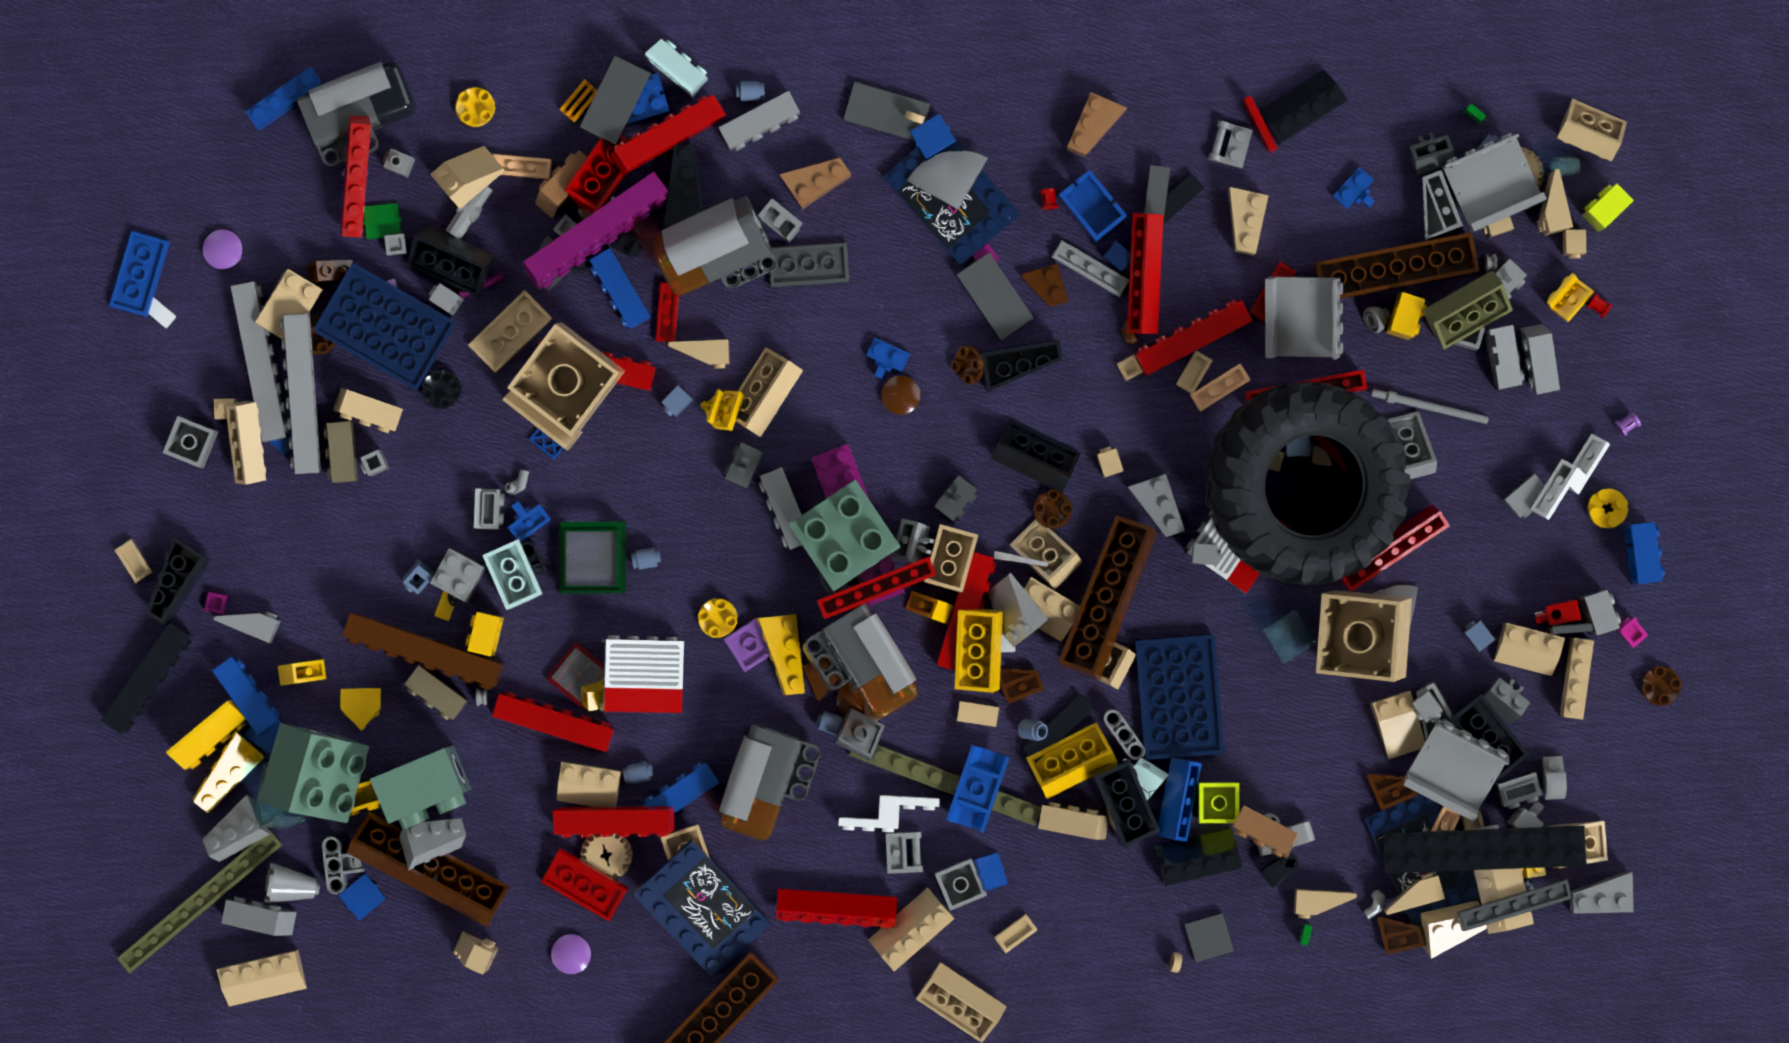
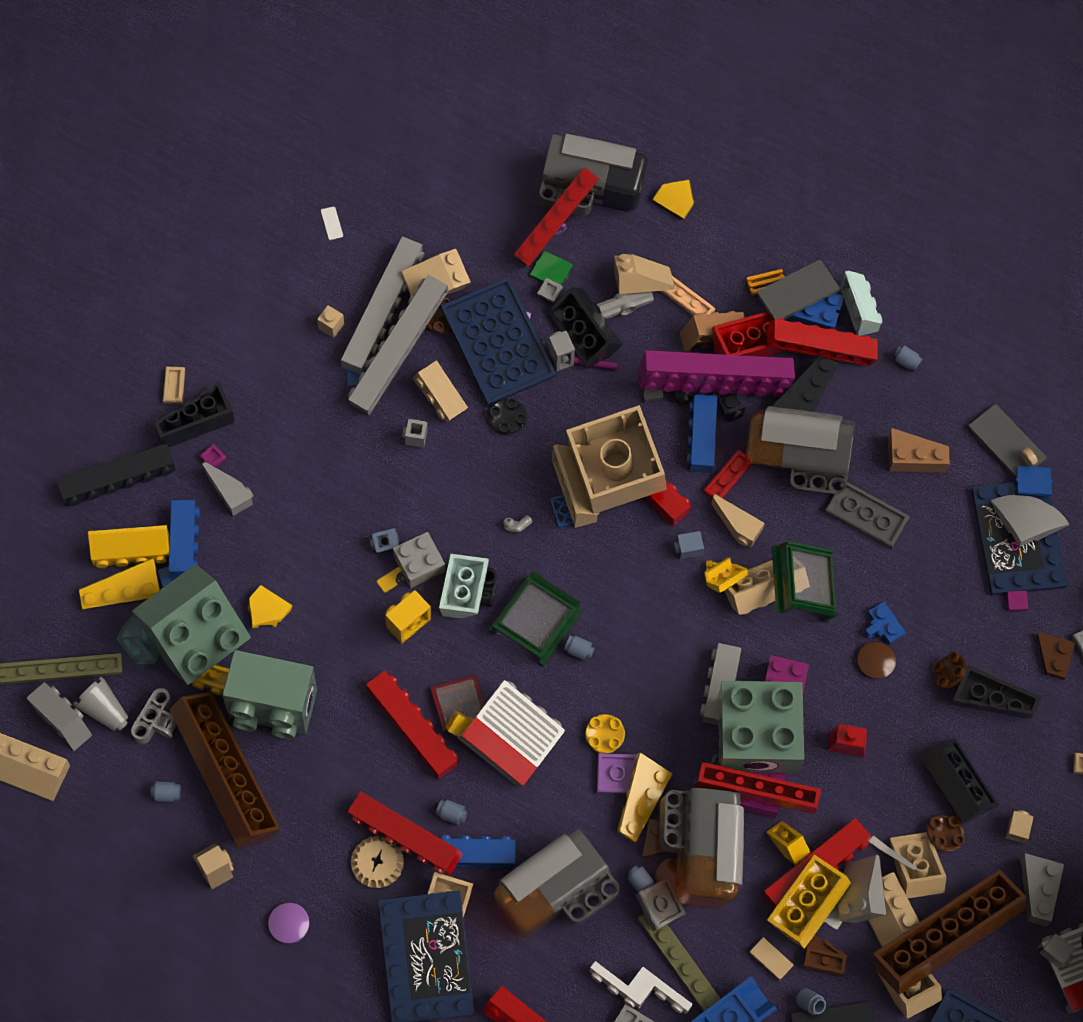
camera: 30 degrees right, 20 degrees down
blue tile [109,230,170,318] -> none
light grey brick [163,416,218,469] -> none
light grey wedge [202,795,270,862] -> none
medium lavender dish [203,230,242,269] -> none
tan brick [225,401,266,485] -> none
blue brick [245,66,324,131] -> none
yellow slope [278,659,326,686] -> none
reddish brown bracket [307,260,353,284] -> none
dark tan brick [324,421,358,483] -> none
blue piece [339,873,386,921] -> none
reddish brown brick [342,613,505,690] -> none
light grey brick [382,149,415,178] -> none
light grey wedge [399,818,466,871] -> none
dark tan brick [404,665,468,721] -> none
yellow dish [455,87,495,127] -> none
tan tile [468,290,553,373] -> none
light grey window [474,488,505,530] -> none
light grey bush [476,688,488,706] -> none
blue hinge [507,501,551,542] -> none
red tile [541,848,629,921] -> none
tan slope [557,761,622,807] -> none
light grey brick [719,91,800,151] -> none
dark grey brick [723,443,763,489] -> none
light grey window [758,199,803,243] -> none
light grey brick [891,519,935,563] -> none
tan slope [924,524,978,592] -> none
dark grey brick [934,475,978,521] -> none
dark grey tile [957,252,1033,340] -> none
none -> sand blue brick [151,781,181,802]
none -> yellow slope [653,180,694,219]
none -> piece [772,541,840,623]
none -> red torso [827,724,867,757]

